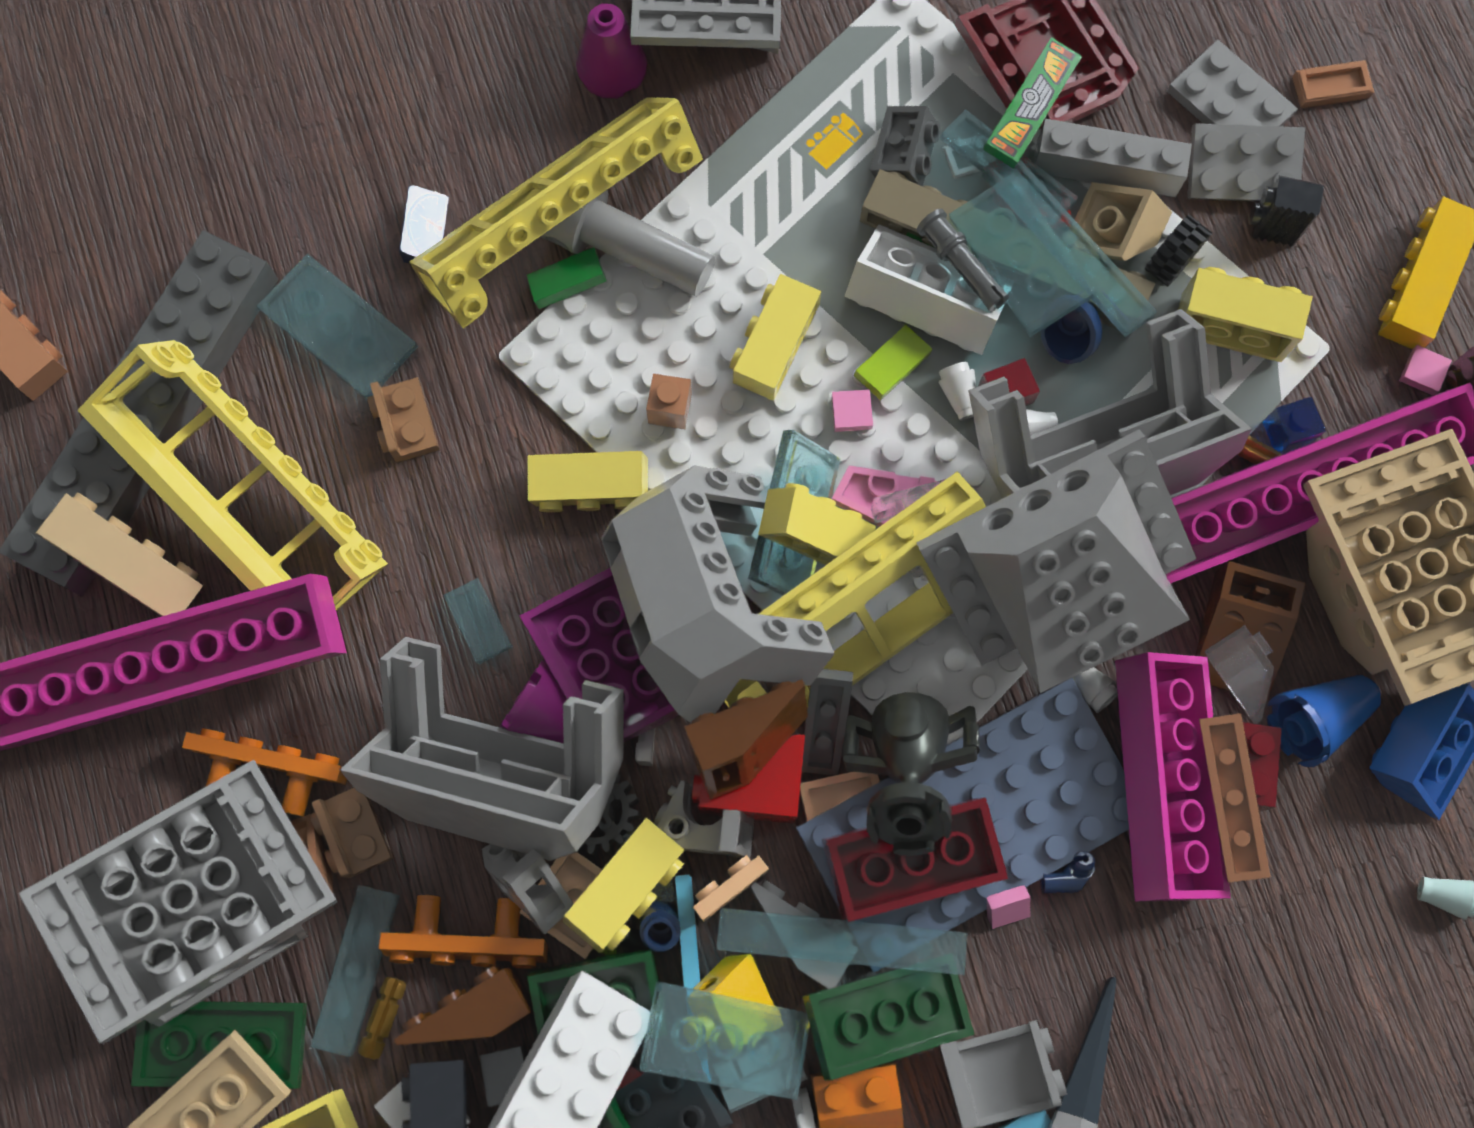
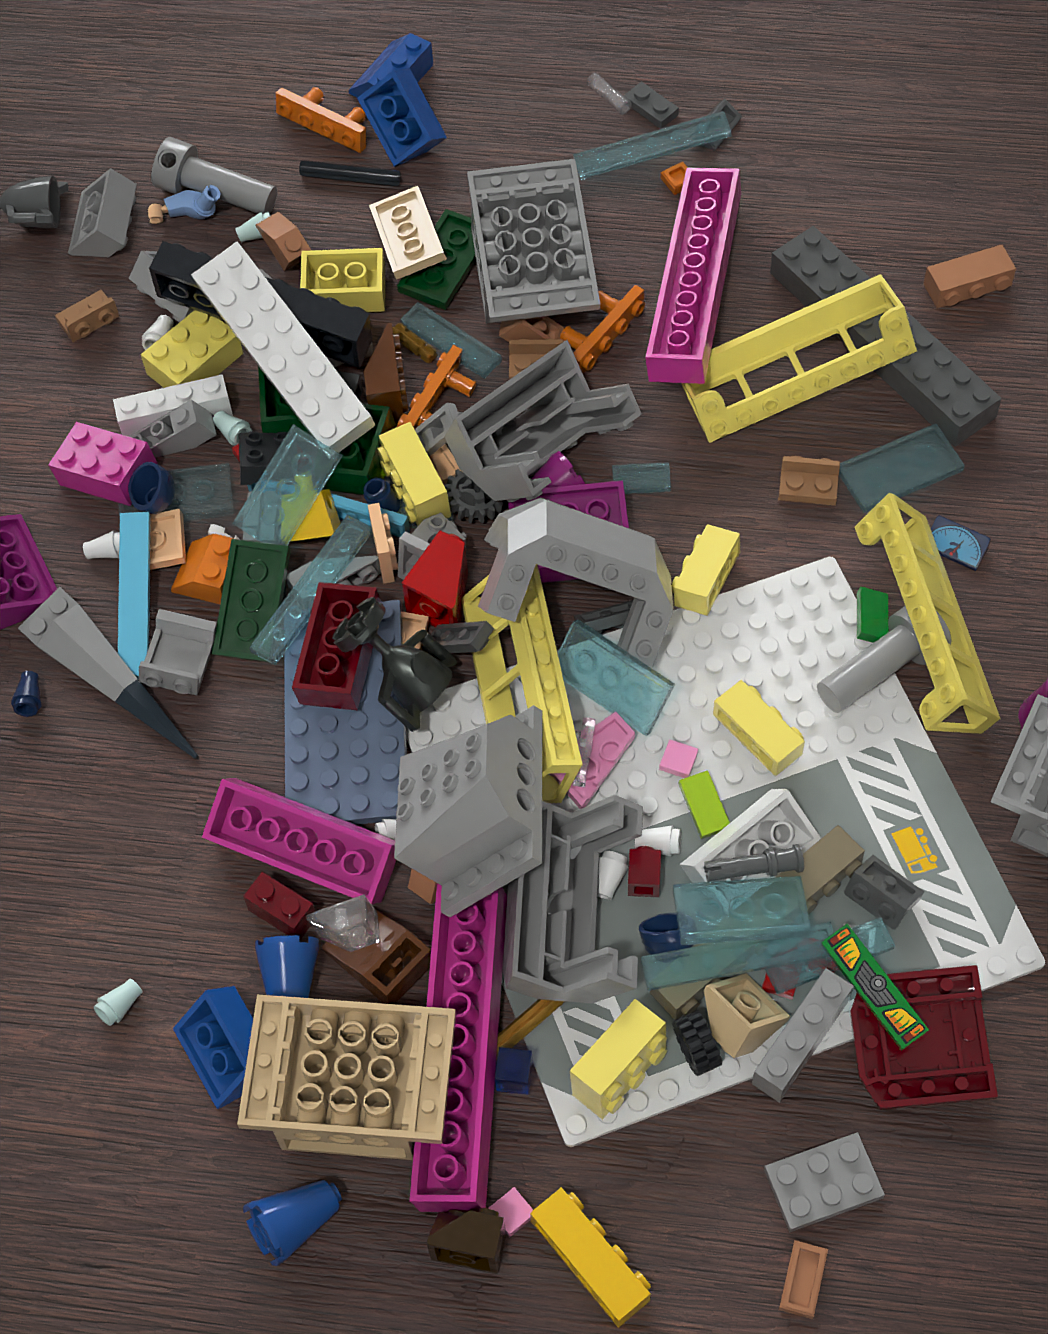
camera: 120 degrees right, 15 degrees down
tan brick [35,492,203,617] -> none
nougat brick [646,373,692,430] -> none
reddish brown slope [684,679,808,800] -> none
light yellow brick [758,483,876,565] -> none
bright pink tile [987,885,1030,929] -> none
dark blue arm [1040,851,1095,893] -> none
light grey plate [1187,123,1305,202] -> none
nougat plate [1199,713,1271,883] -> none
black brick [1249,175,1324,247] -> none

